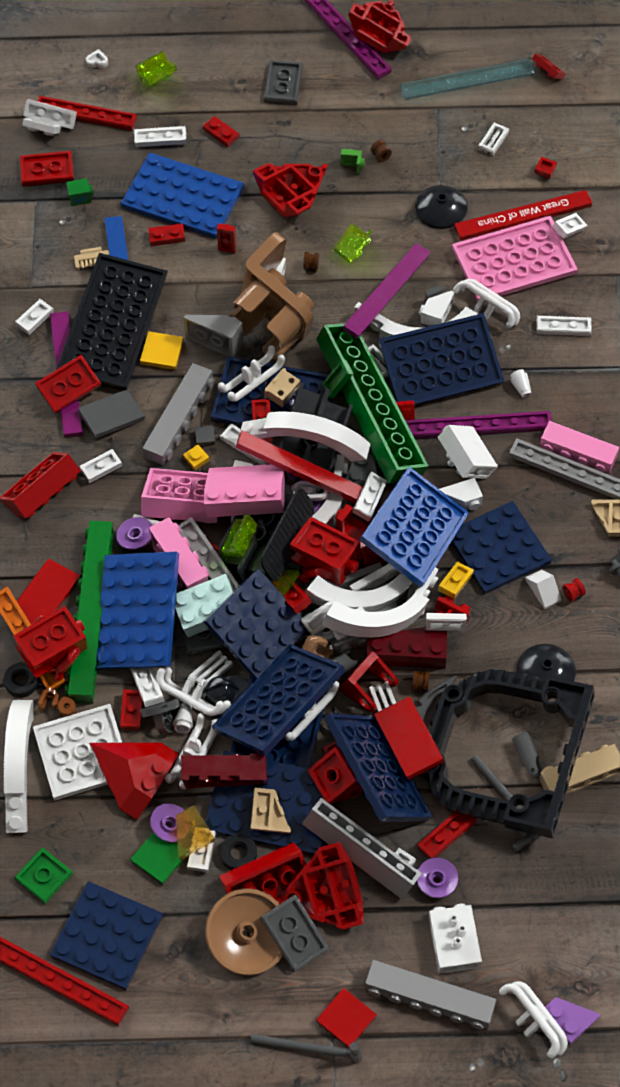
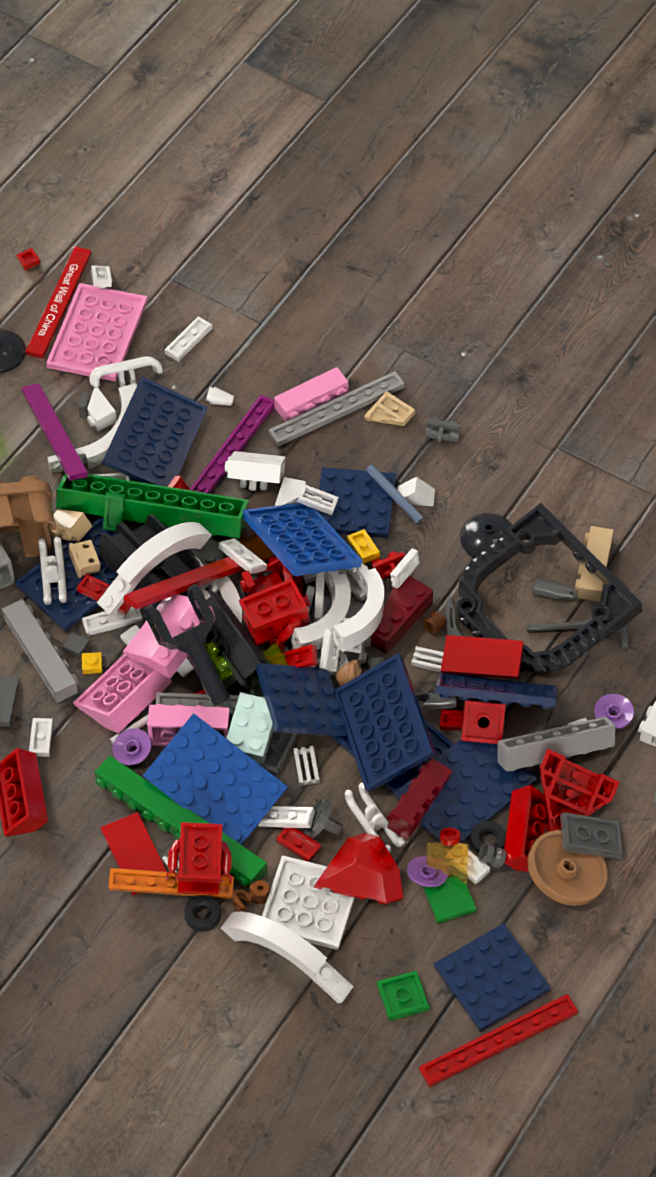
camera: 55 degrees left, 5 degrees down
white piece [156,667,231,716] -> none
white cone [173,703,193,734] -> none
black piece [204,676,249,706] -> none
tan wing [250,788,291,834] -> none
red hose [339,651,399,713] -> none
red plate [417,812,477,859] -> none
red wheel [562,578,586,602] -> none
none -> tan brick [47,509,92,542]
none -> black piece [143,584,230,706]
none -> white tile [297,484,339,515]
none -> sand blue piece [366,464,423,524]
none -> red tile [440,828,460,846]
none -> dark grey wheel [478,842,506,869]

